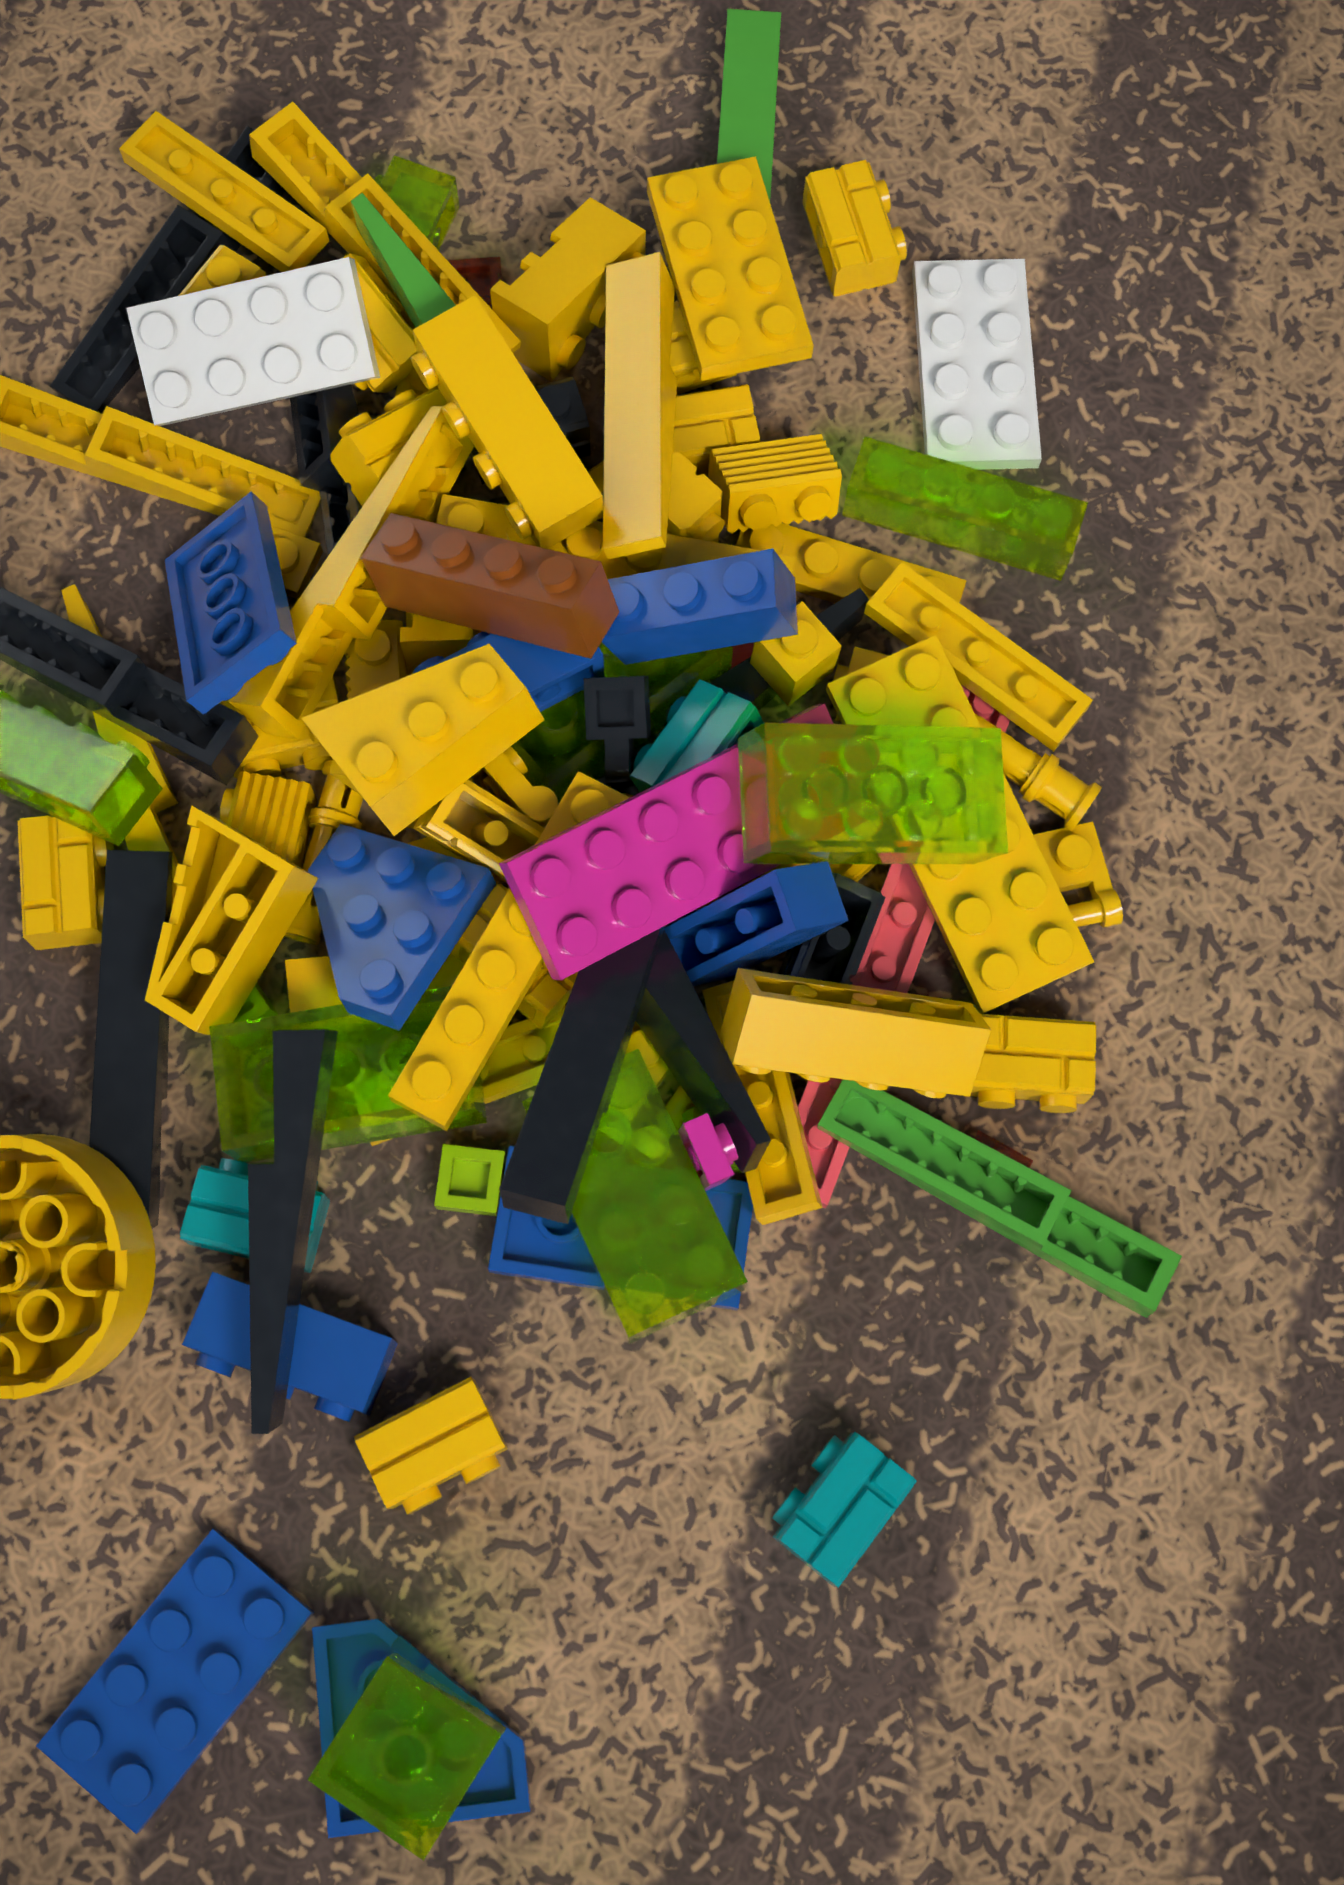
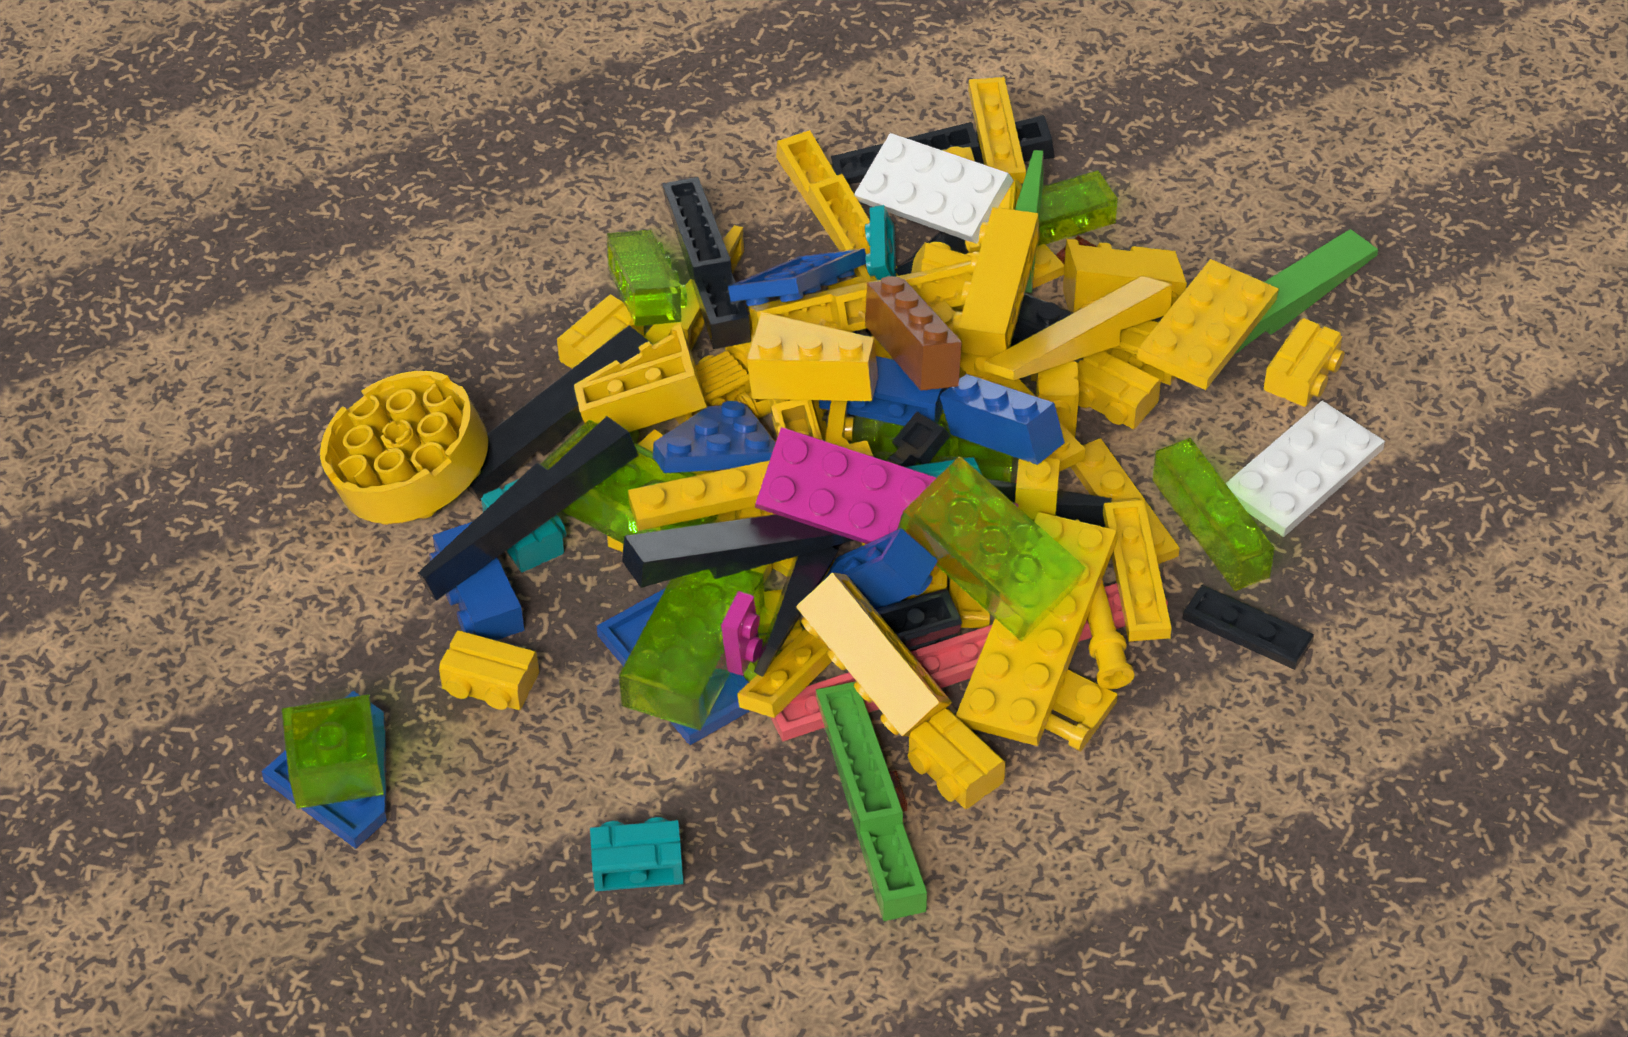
camera: 50 degrees right, 25 degrees down
blue plate [36,1529,314,1834] -> none
yellow slope [249,101,521,353] -> none
lime plate [434,1144,506,1216] -> none
yellow brick [708,434,842,534] -> none
none -> teal plate [865,205,896,280]
none -> black tile [1182,585,1314,670]

